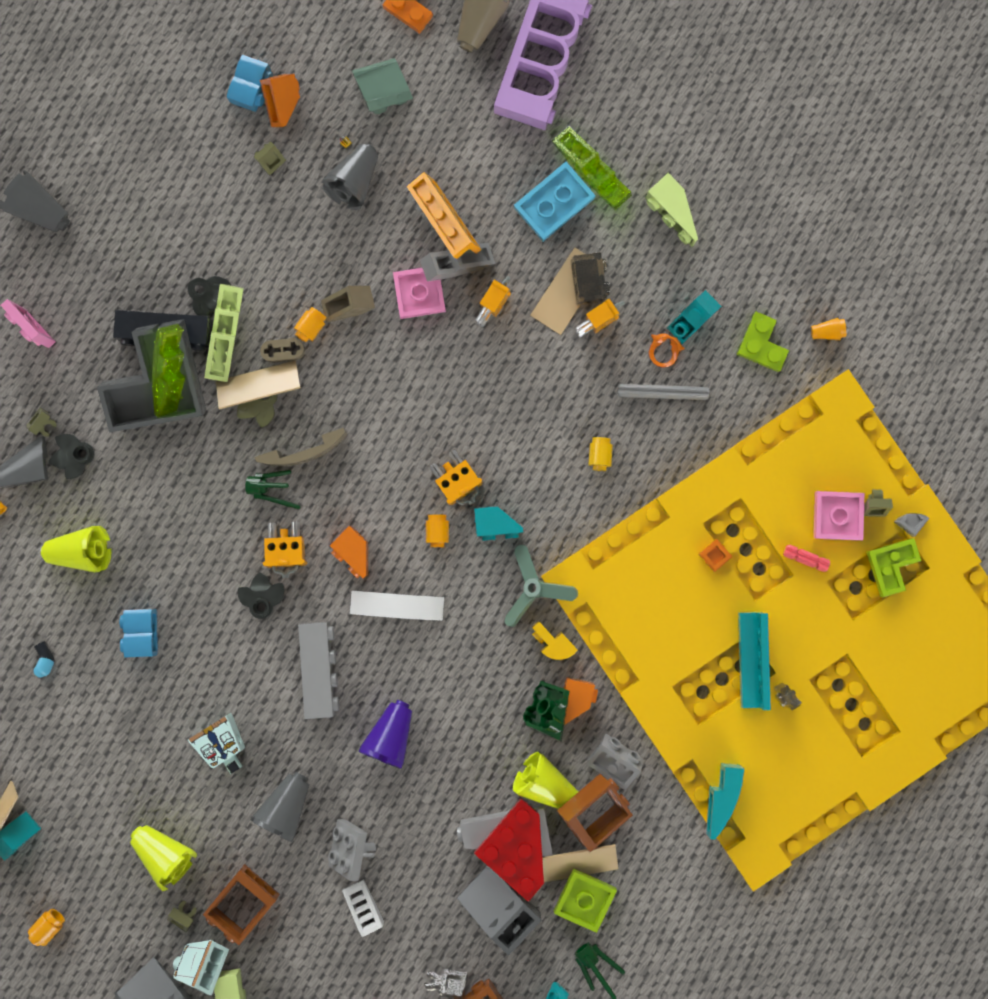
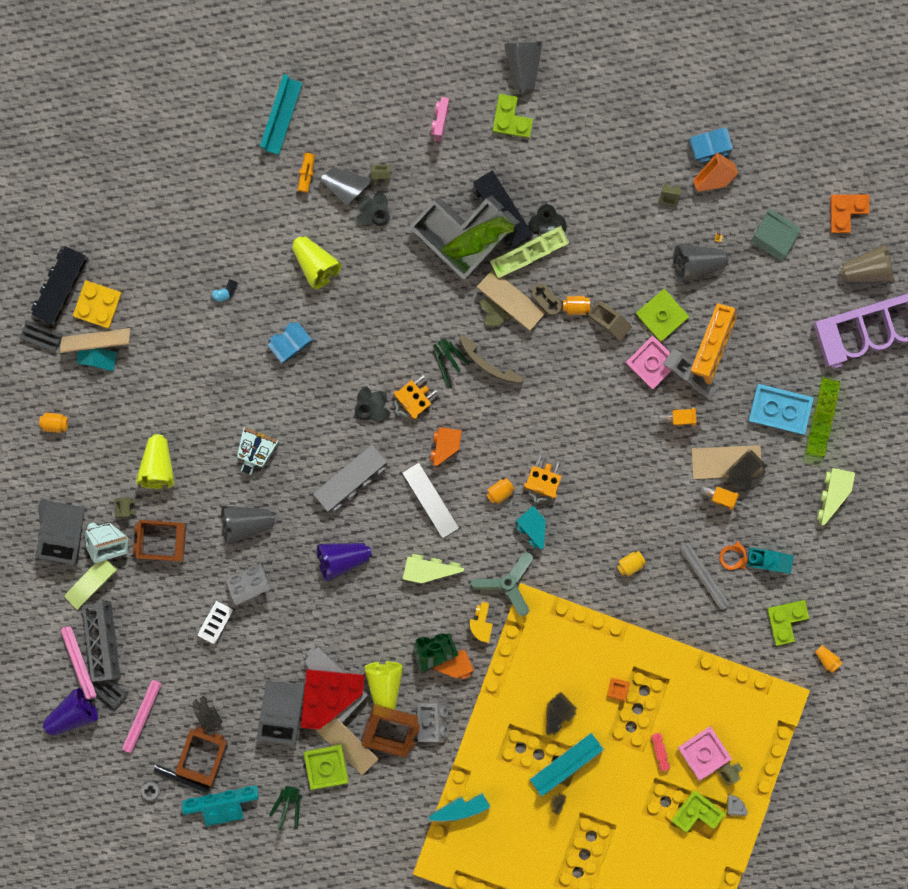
camera: 55 degrees right, 0 degrees up
none -> yellowish green slope [403,554,464,583]
none -> lime plate [492,94,533,138]
none -> clear smoke slope [545,691,577,735]
none -> lime plate [635,288,689,342]

